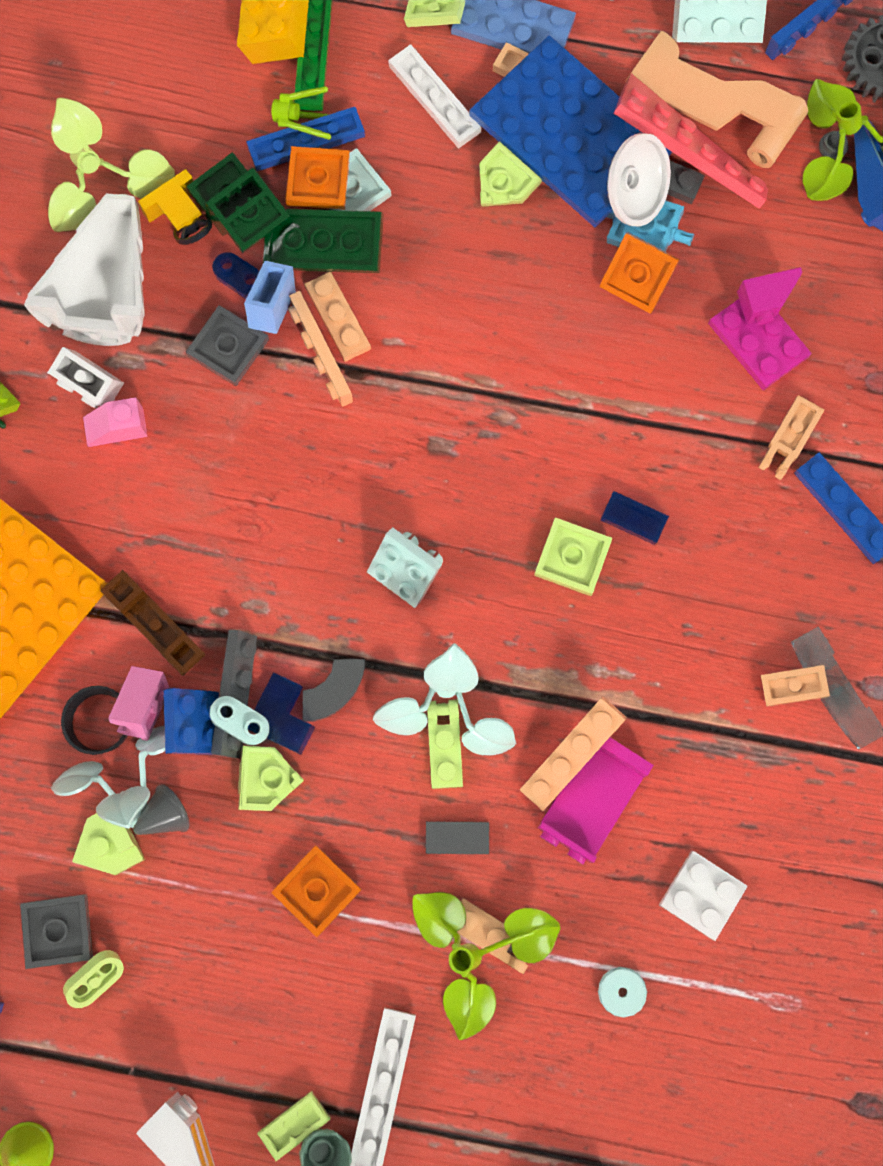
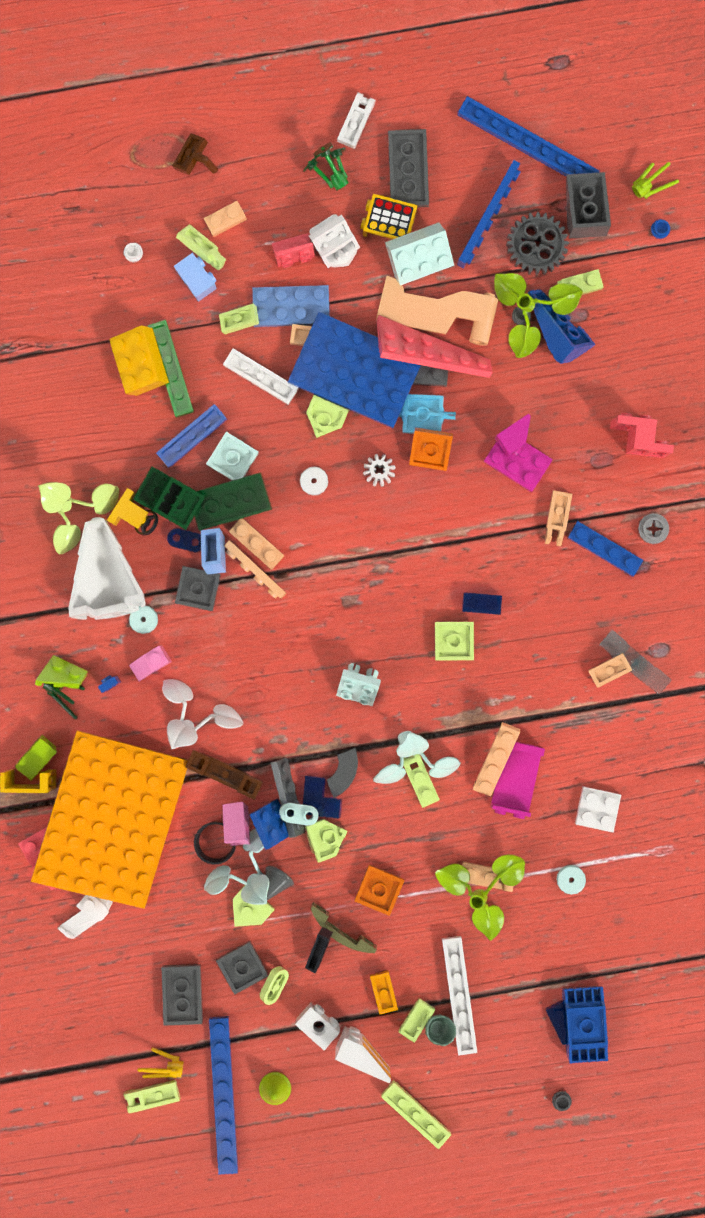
camera: 20 degrees left, 10 degrees up
white brick [47,347,124,409] -> none
lime plant [271,86,331,140] -> none
orange plate [286,146,350,210] -> none
dark grey tile [426,821,489,854] -> none
white dish [607,133,671,227] -> none
none -> blue plate [98,675,121,693]
none -> light aqua piece [129,605,158,634]
none -> white plant [162,679,243,749]
none -> white brick [295,1002,340,1050]
none -> white piece [300,466,328,496]
none -> black piece [305,927,333,974]
none -> olive slope [311,902,377,953]
none -> white gear [363,454,395,487]
none -> light orange plate [370,970,398,1015]

